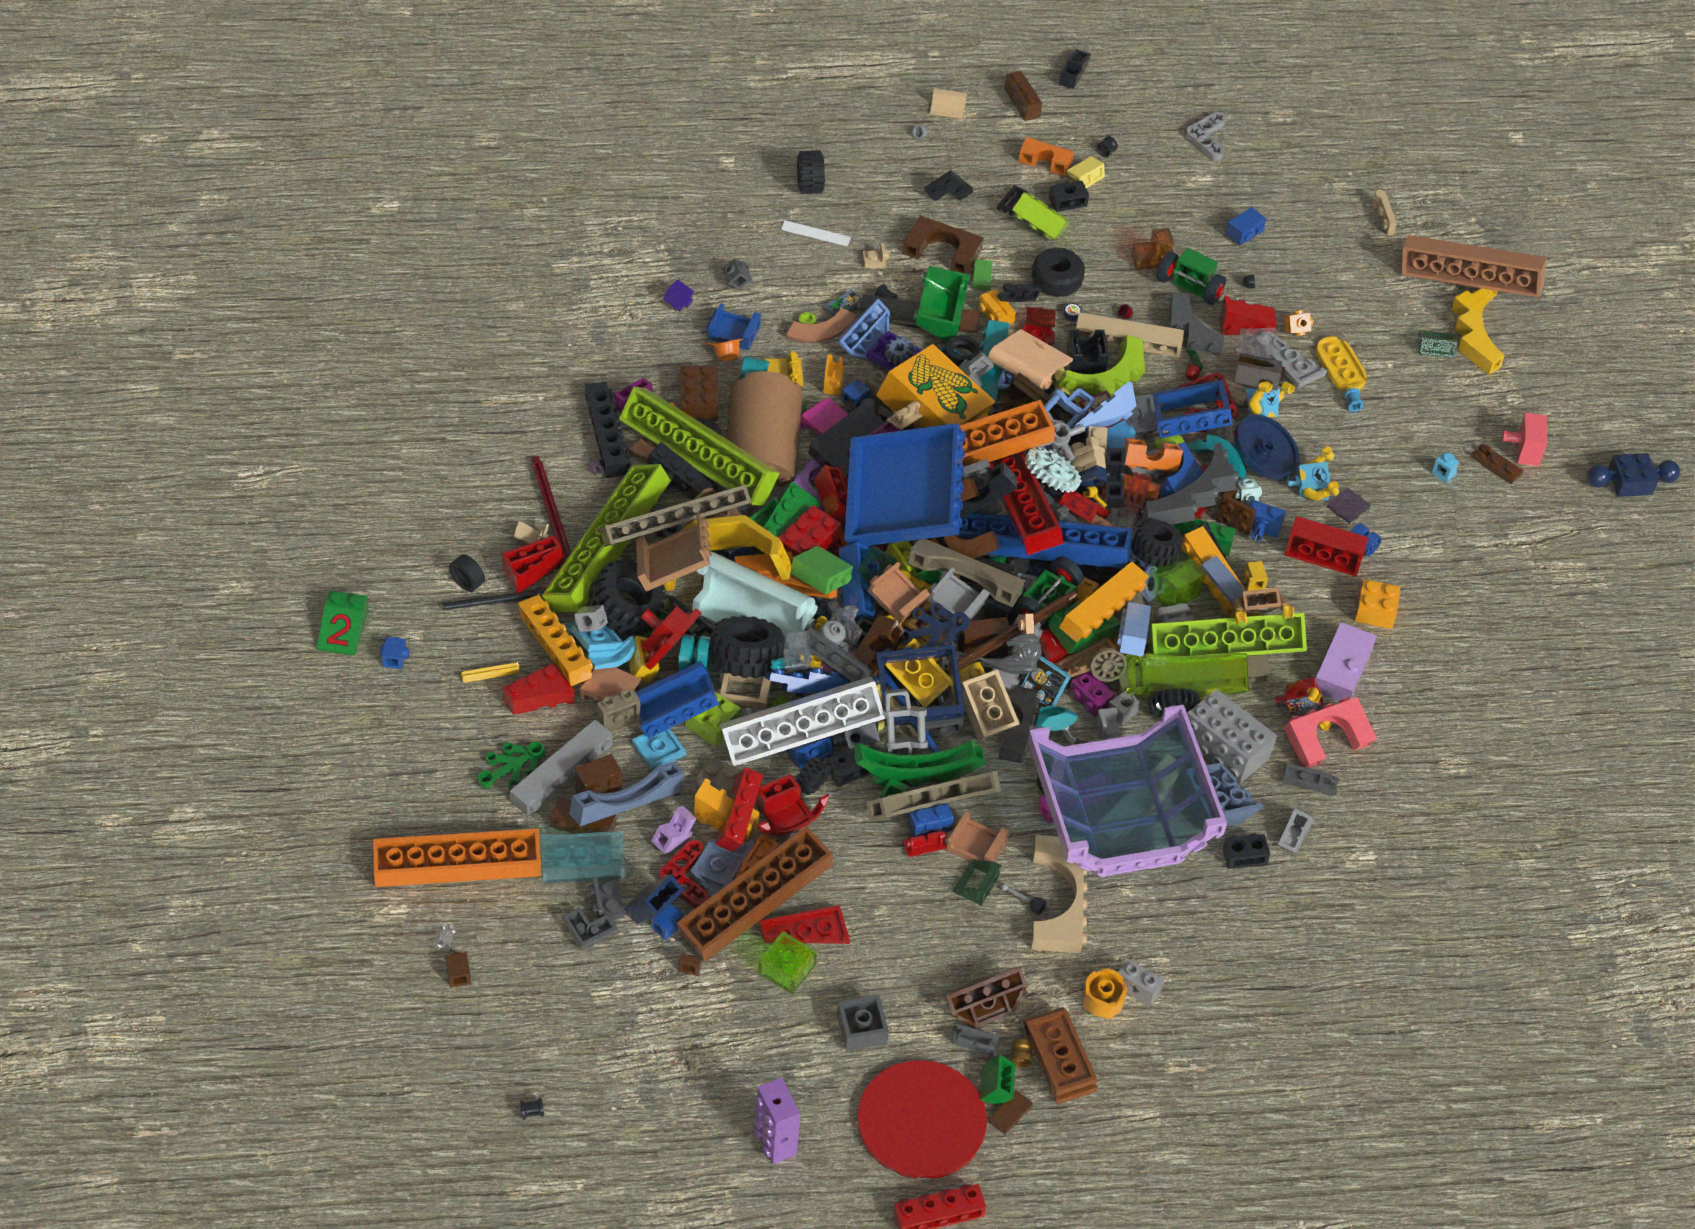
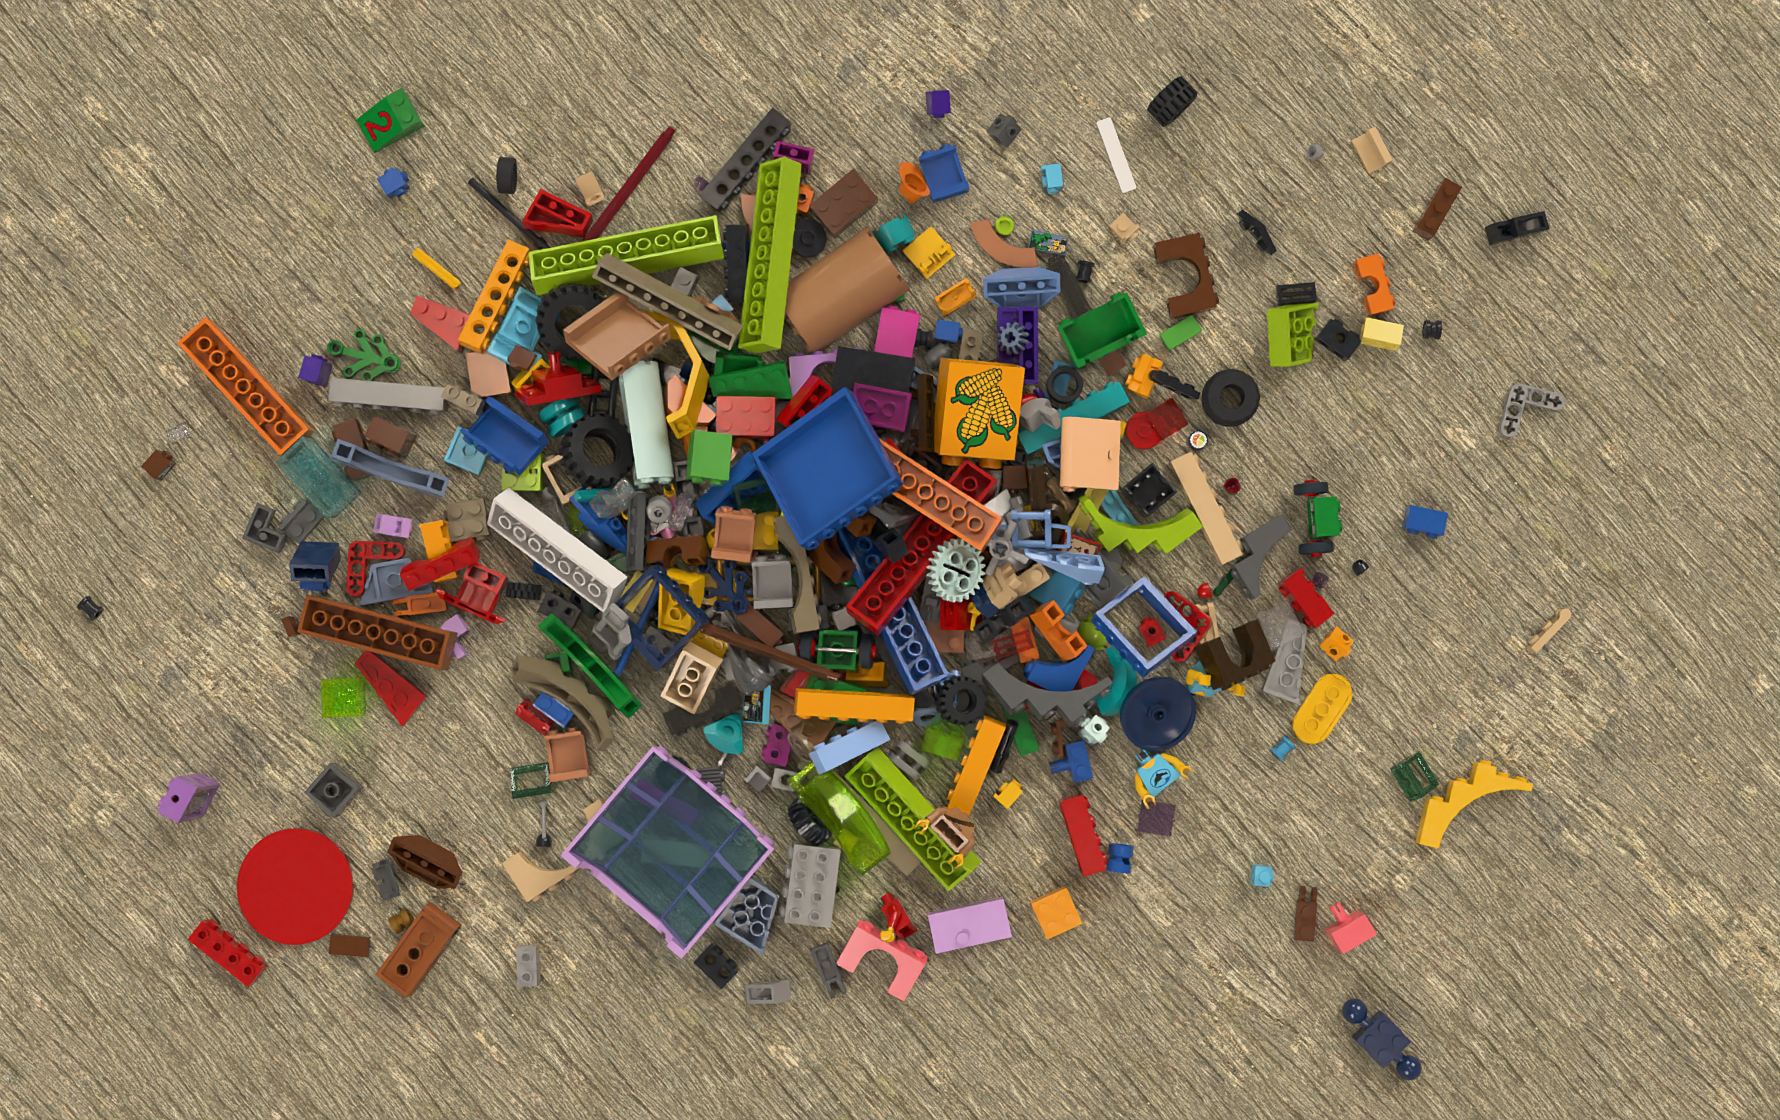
camera: 60 degrees right, 35 degrees up
light grey brick [575,605,608,632] -> none
tan hinge [886,401,923,430] -> none
green brick [980,1054,1015,1104] -> none
light nougat plate [1018,614,1034,635] -> none
light orange brick [1082,969,1127,1019] -> none
clear orange brick [1131,228,1174,270] -> none
sand blue tile [1200,556,1246,607] -> none
nougat brick [1402,235,1547,298] -> none
none -> dark purple brick [298,354,333,387]
none -> reddish brown slope [508,345,537,371]
none -> medium azure brick [1040,164,1063,194]

